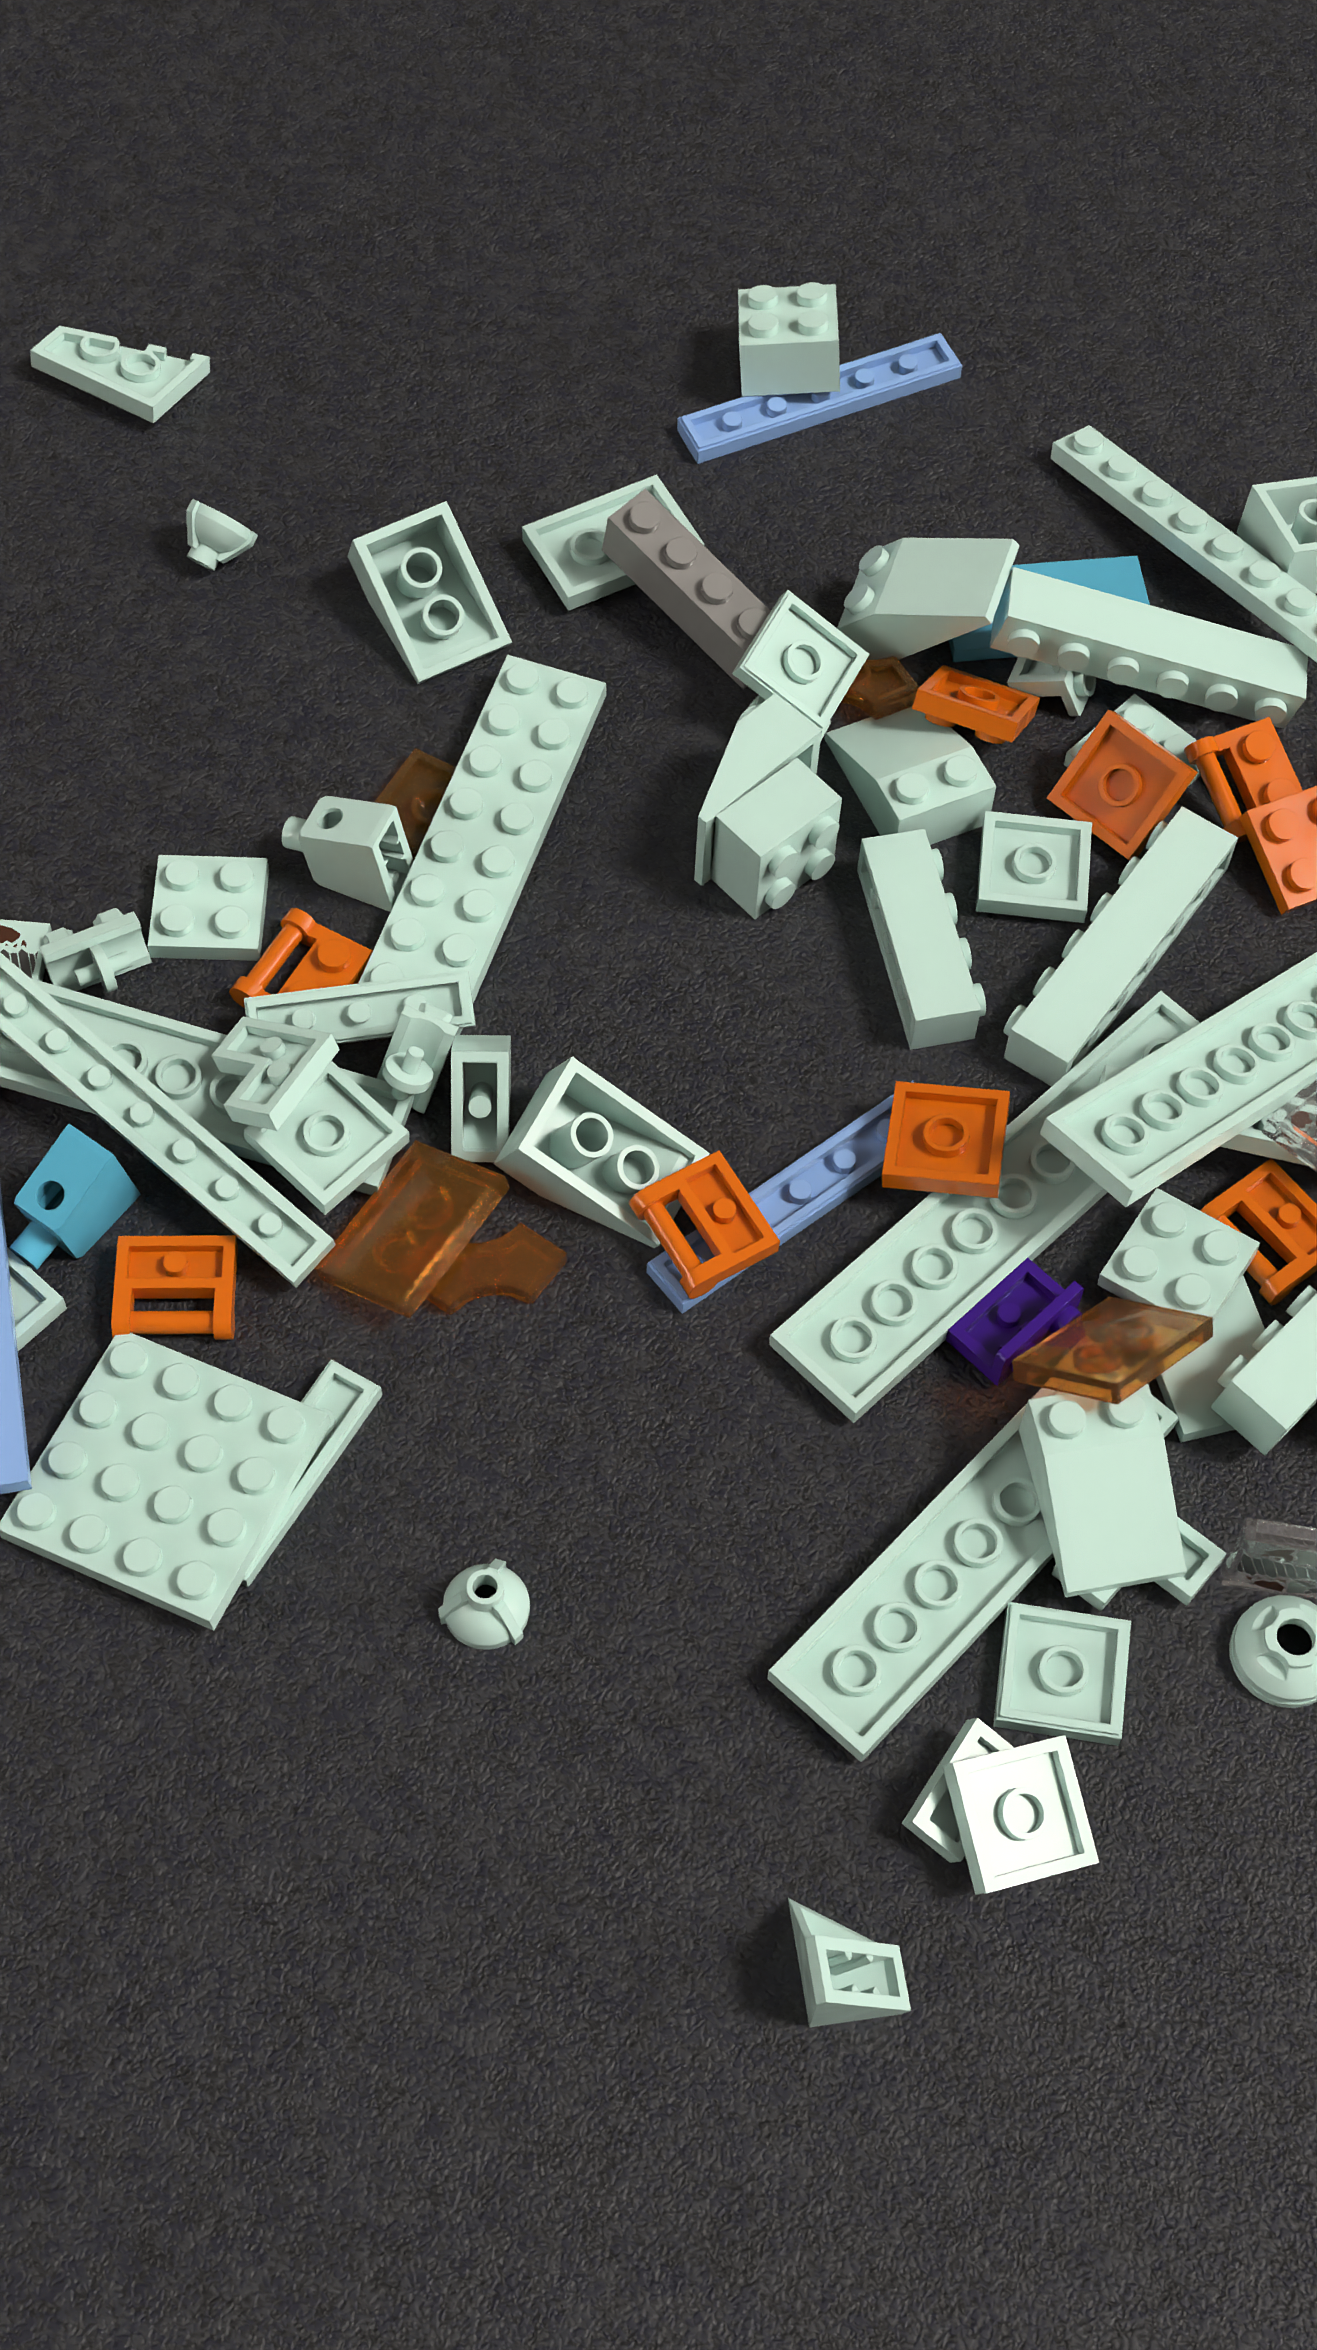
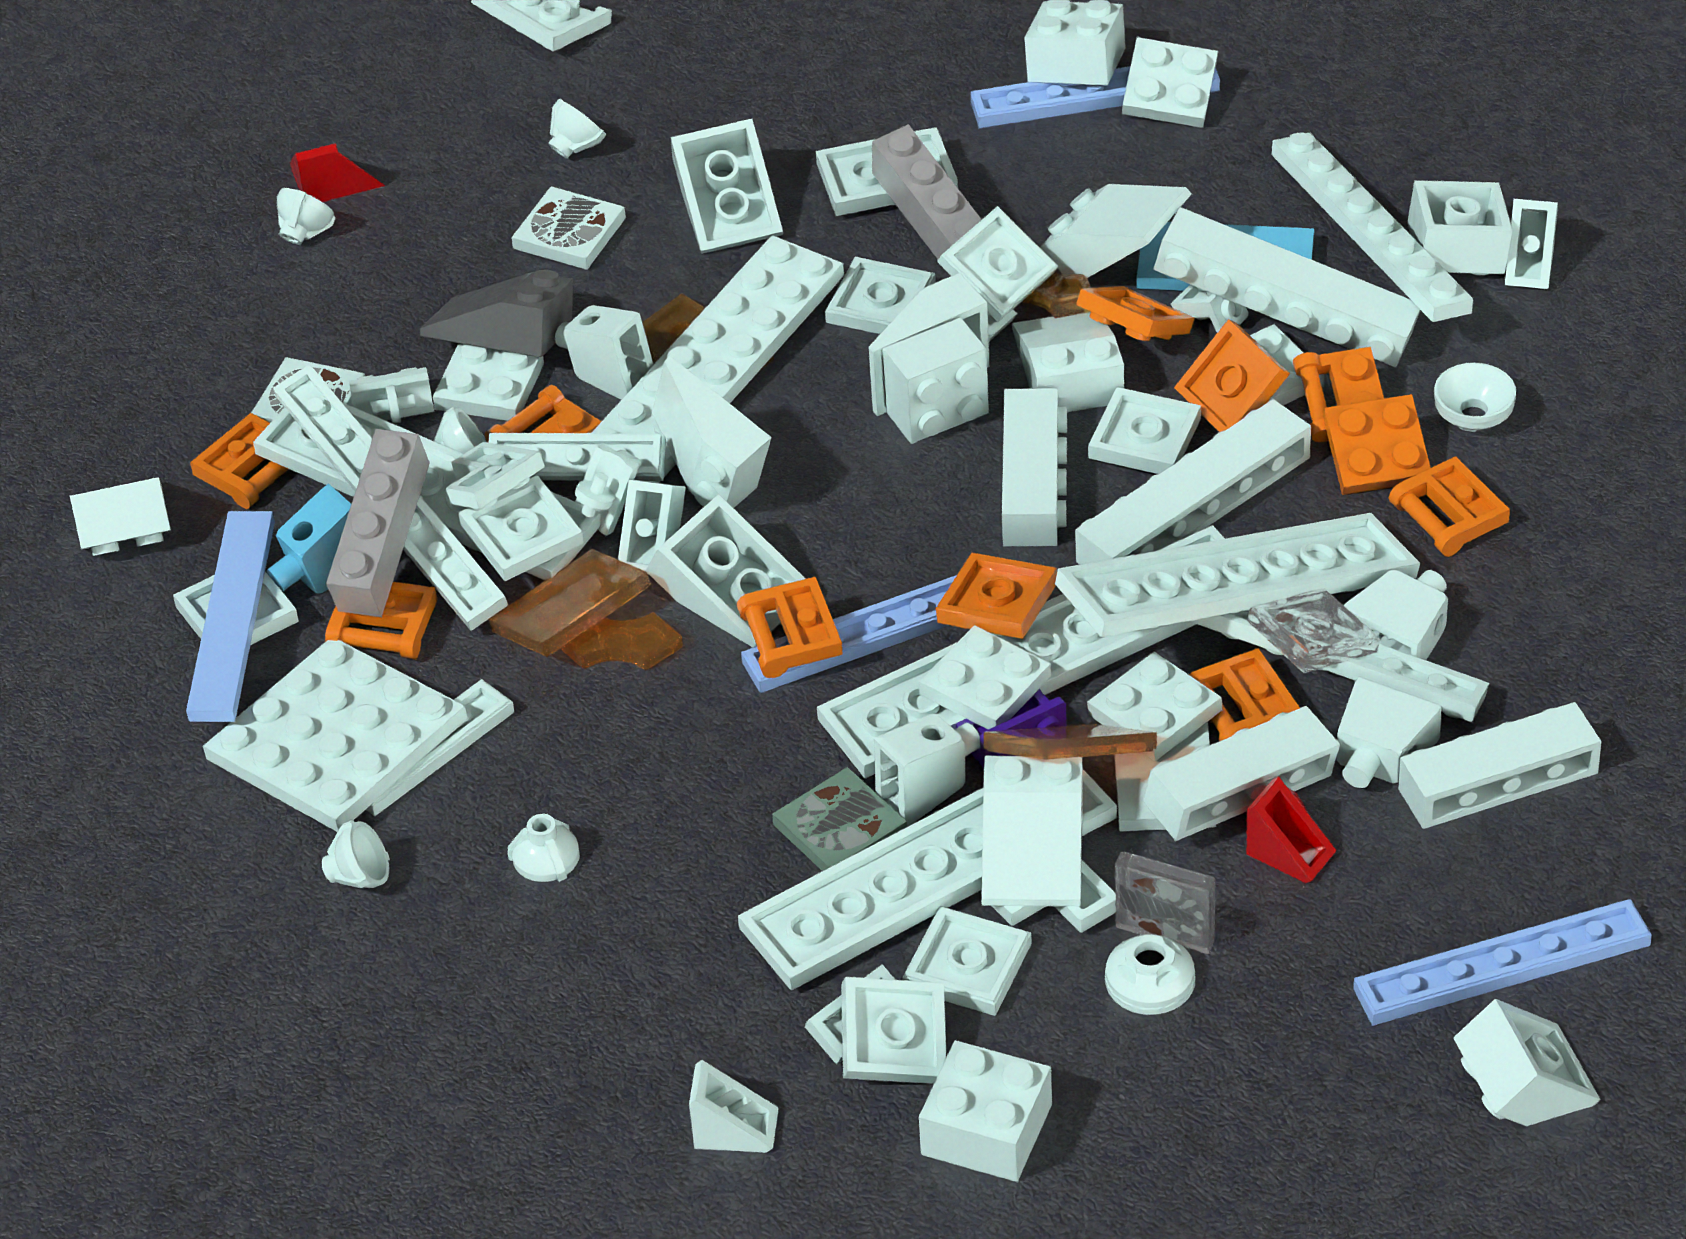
camera: 20 degrees right, 15 degrees down
none -> light aqua piece [322,820,390,888]
none -> light grey brick [326,429,430,617]
none -> dark grey slope [420,270,573,357]
none -> light aqua piece [435,407,486,454]
none -> light aqua tile [512,186,626,270]
none -> light aqua slope [652,356,772,508]
none -> sand green tile [772,767,907,871]
none -> light aqua tile [825,257,936,334]
none -> light aqua torso [874,714,980,827]
none -> light aqua plate [919,625,1051,730]
none -> light aqua brick [919,1040,1052,1182]
none -> light aqua plate [1122,37,1218,128]

